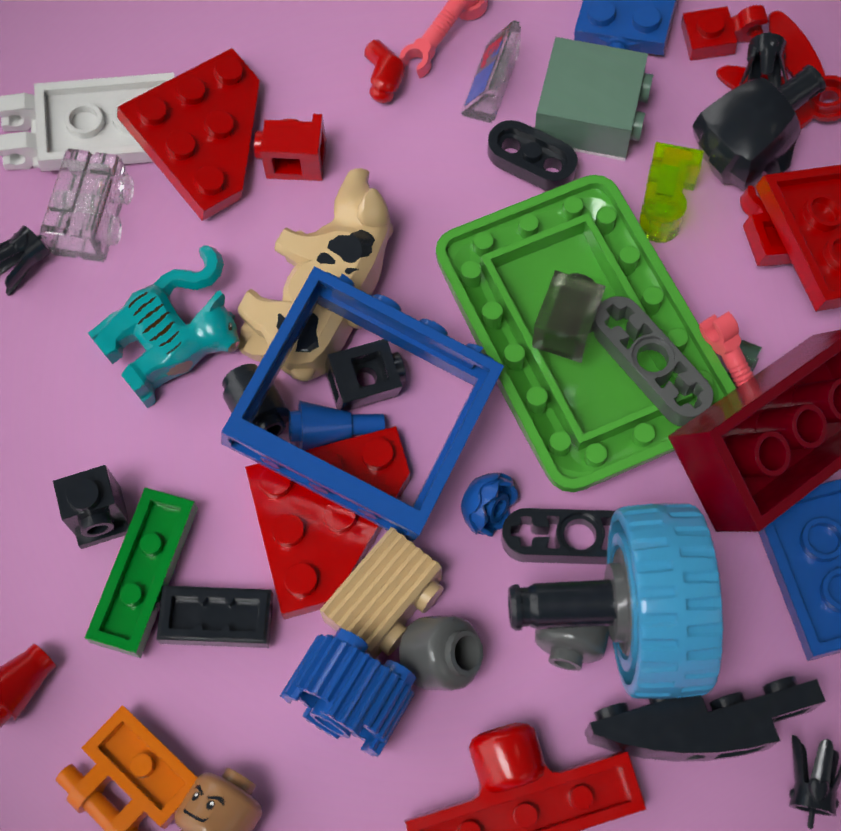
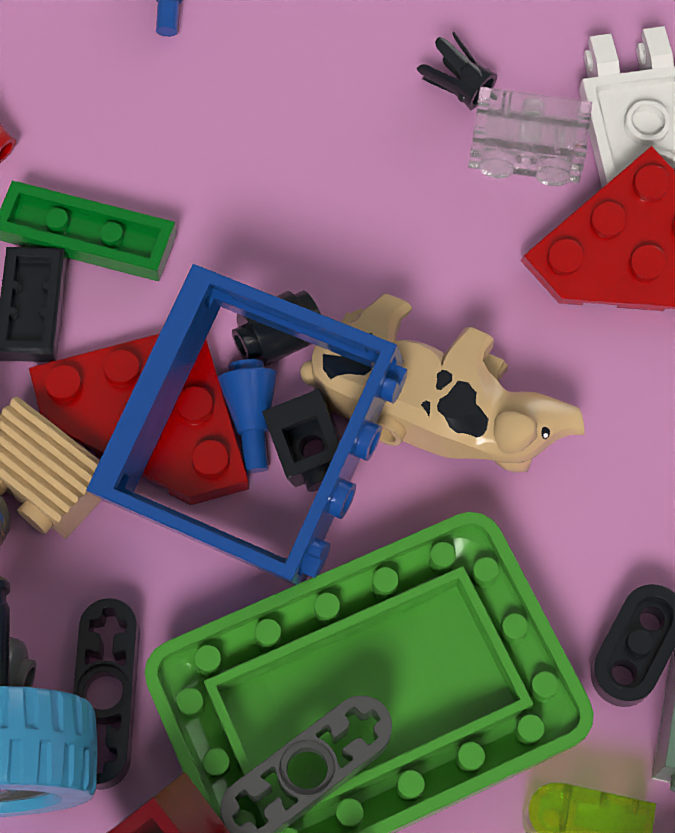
camera: 85 degrees right, 0 degrees up
black brick [53,465,130,549] -> none
teal animal [88,245,240,408] -> none
red brick [254,114,327,181] -> none
blue plate [461,472,519,537] -> none
clear smoke brick [532,270,606,363] -> none

